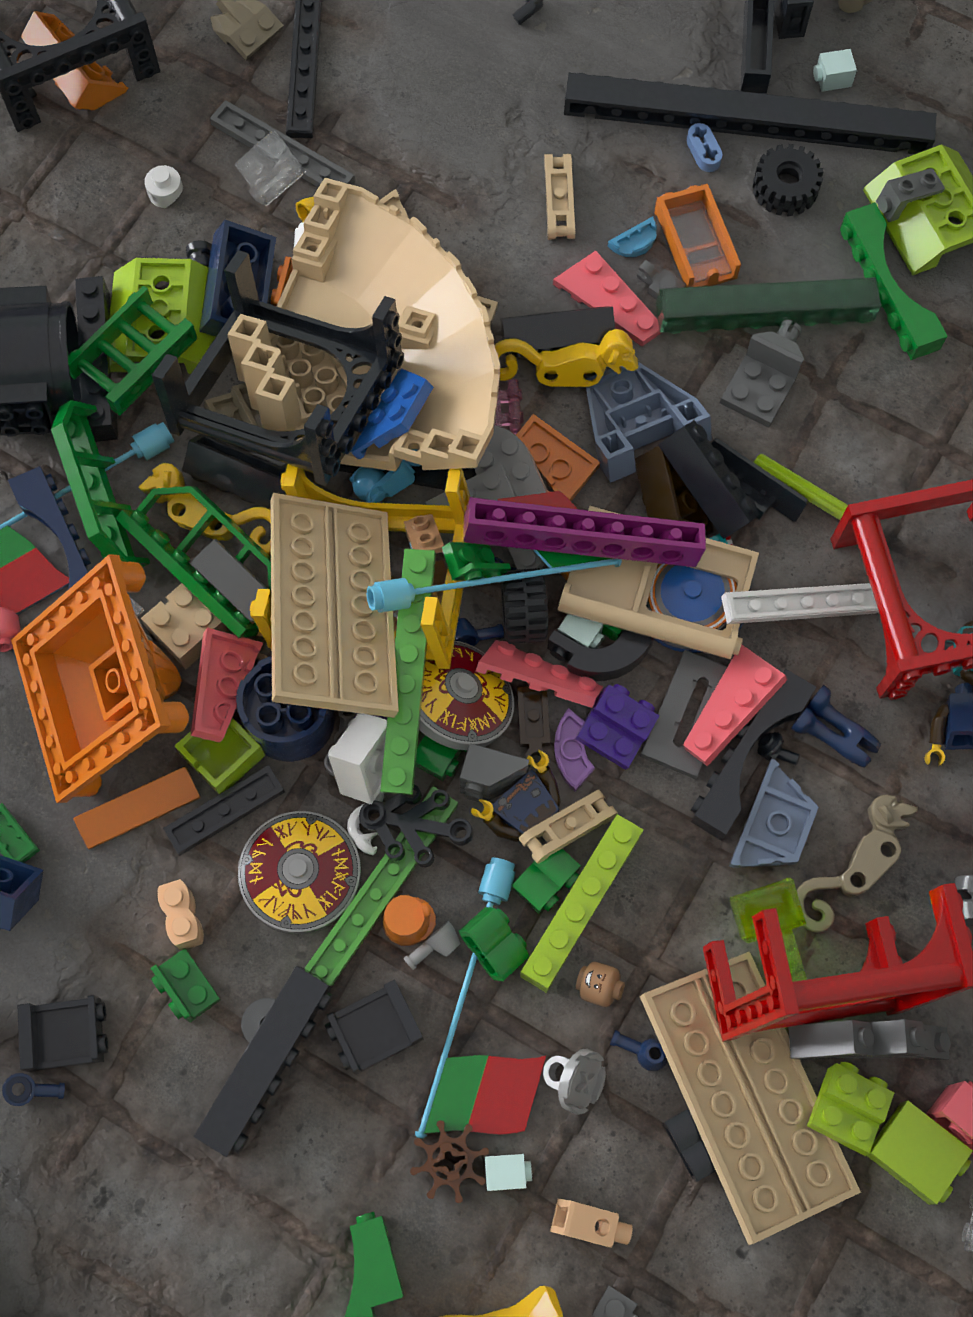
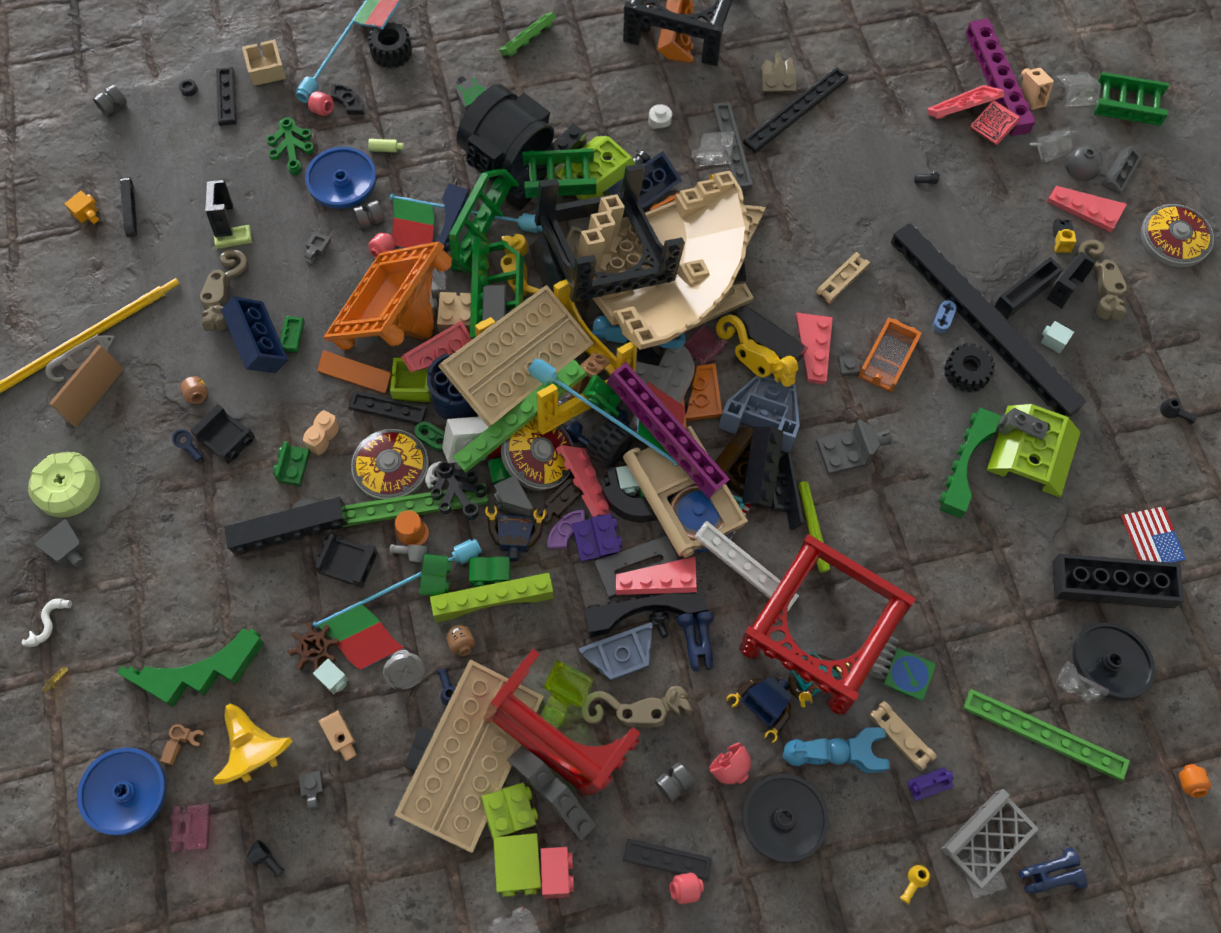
camera: 45 degrees right, 5 degrees down
blue wing [350,368,434,459] -> none
tan plate [519,790,618,864] -> none
dark azure plate [607,216,657,257] -> none
clear green brick [655,277,881,334] -> none
none -> green plate [415,421,445,451]

